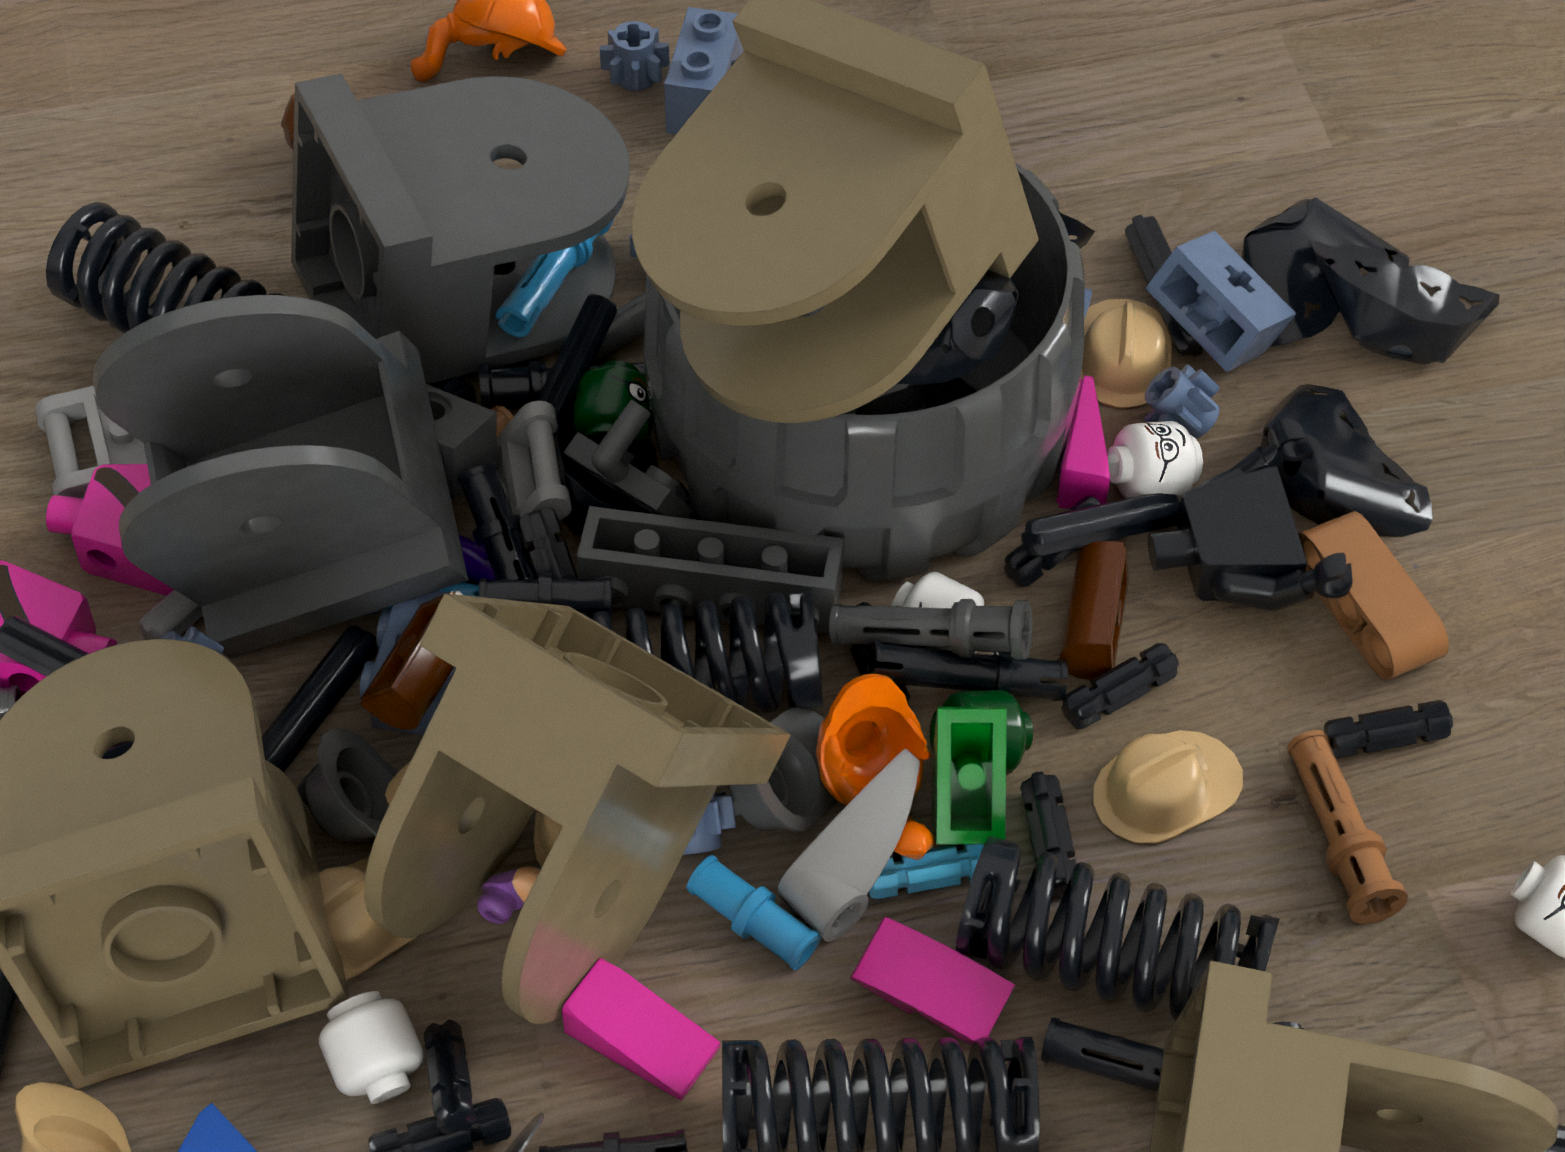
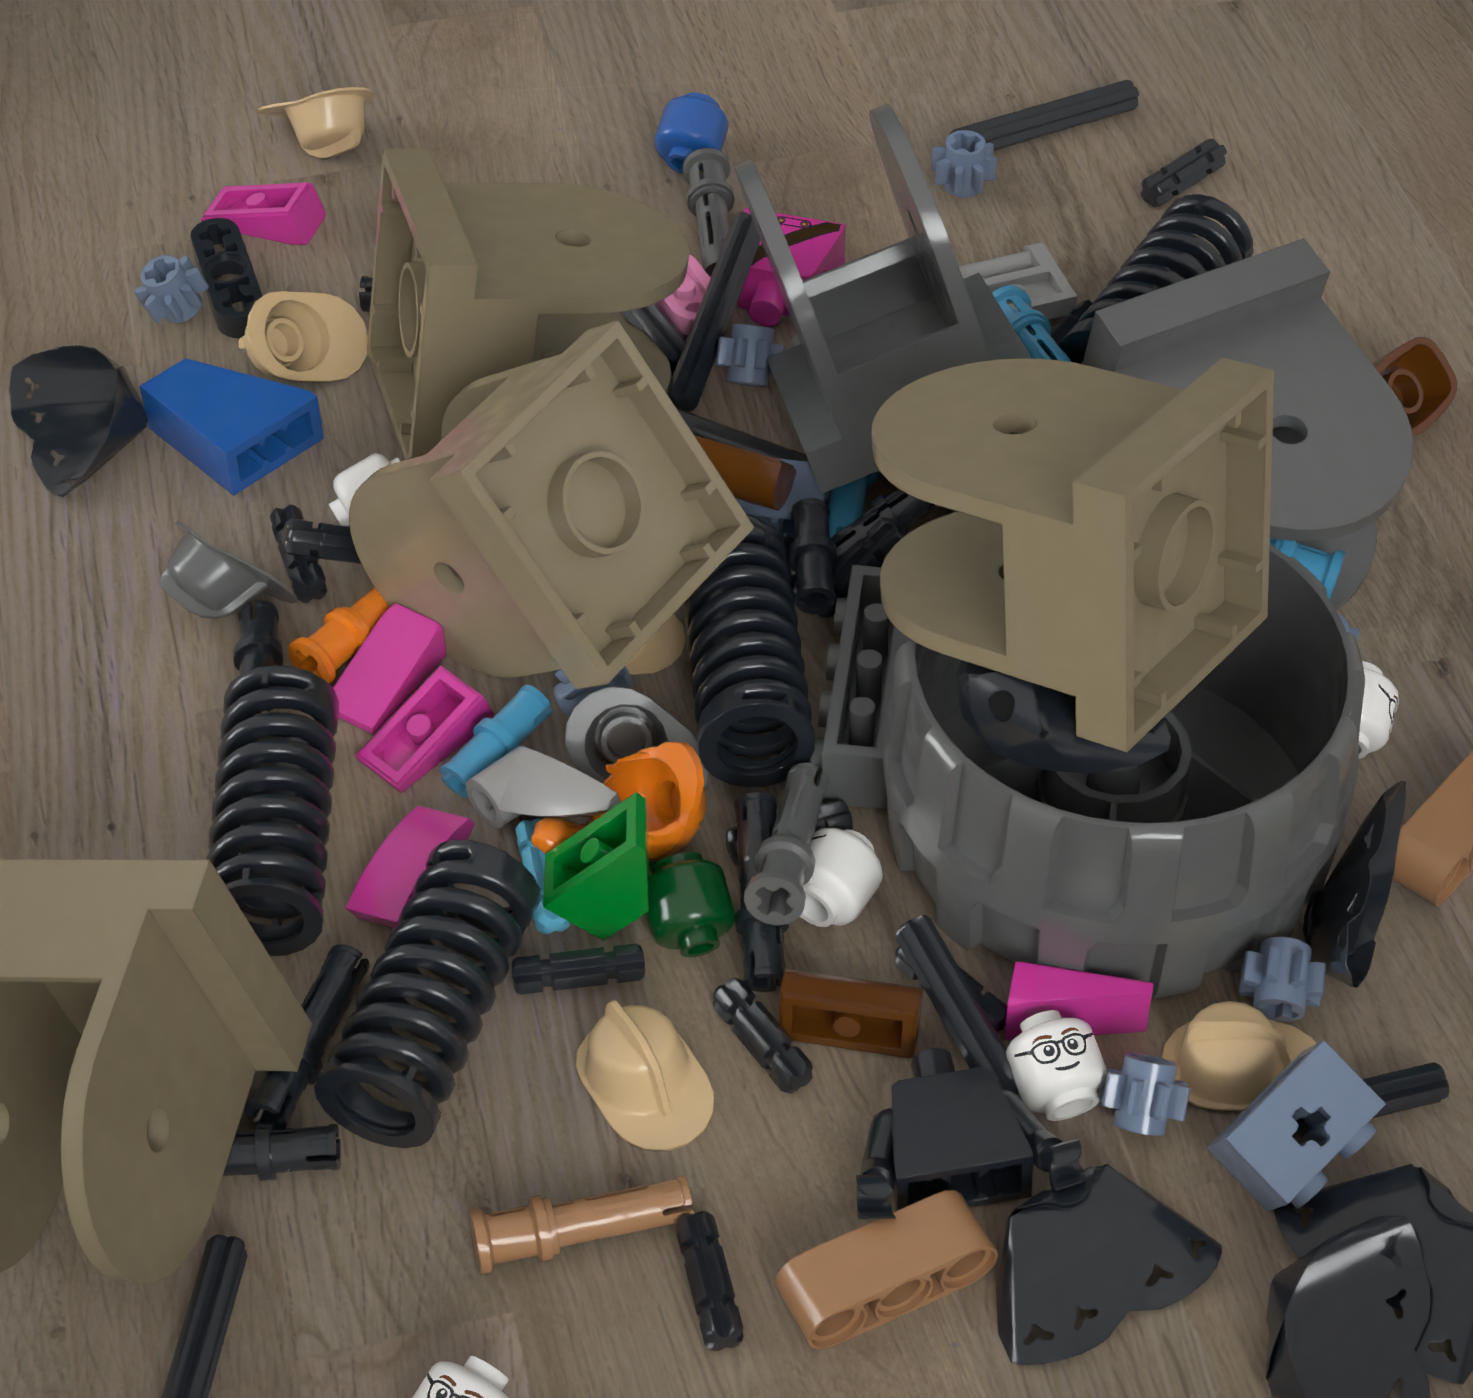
camera: 90 degrees right, 5 degrees down
none -> orange pin [288,587,390,684]
none -> dark pink slope [355,665,495,793]

